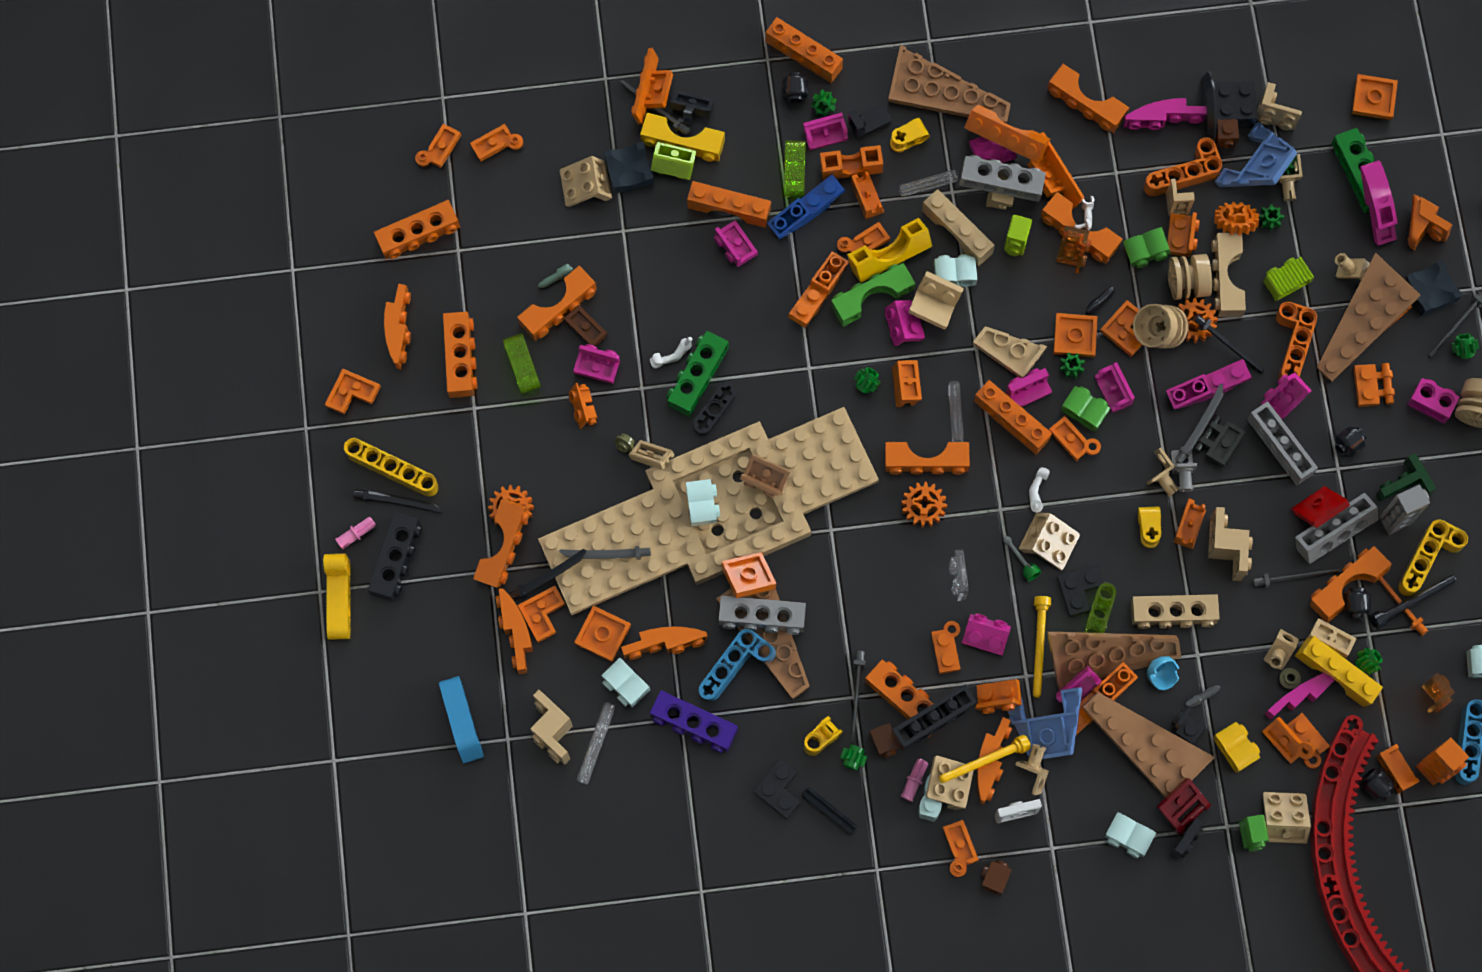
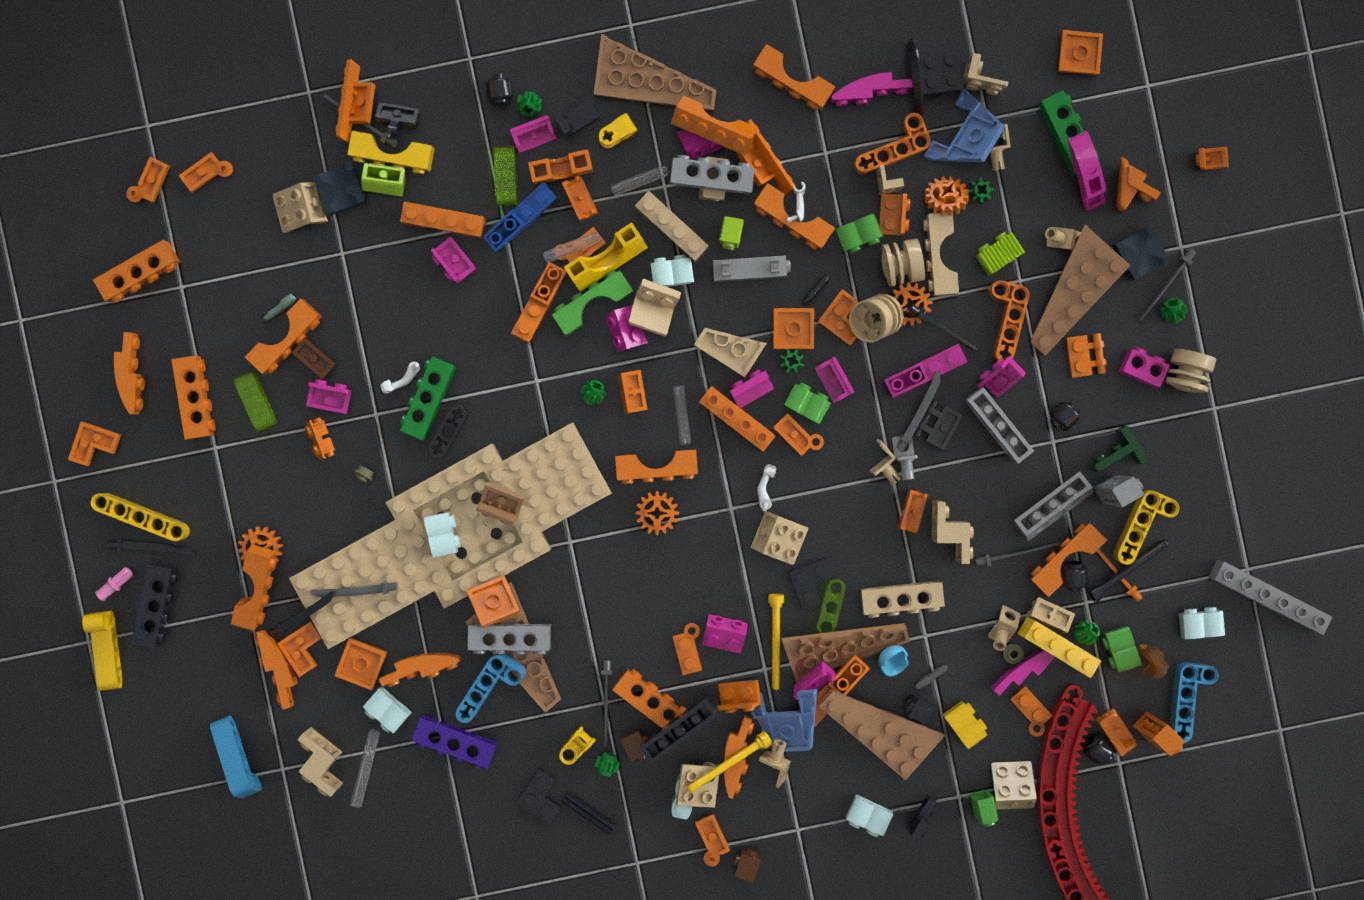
camera: 10 degrees left, 15 degrees up
tan tile [629,440,674,470] -> none
orange brick [765,17,843,84] -> none
bright pink axle [900,759,928,802] -> none
clear plate [949,549,969,601] -> none
white plate [994,799,1042,823] -> none
hinge [1004,536,1042,582] -> none
clear orange bracket [1056,226,1091,274] -> none
yellow piece [1138,507,1161,548] -> none
dark red plate [1156,778,1211,836] -> none
reddish brown brick [1215,119,1239,148] -> none
orange hinge [1262,717,1315,764] -> none
red plate [1291,486,1350,528] -> none
none -> clear axle [543,231,601,263]
none -> light grey brick [713,256,791,282]
none -> bright green brick [1101,626,1142,673]

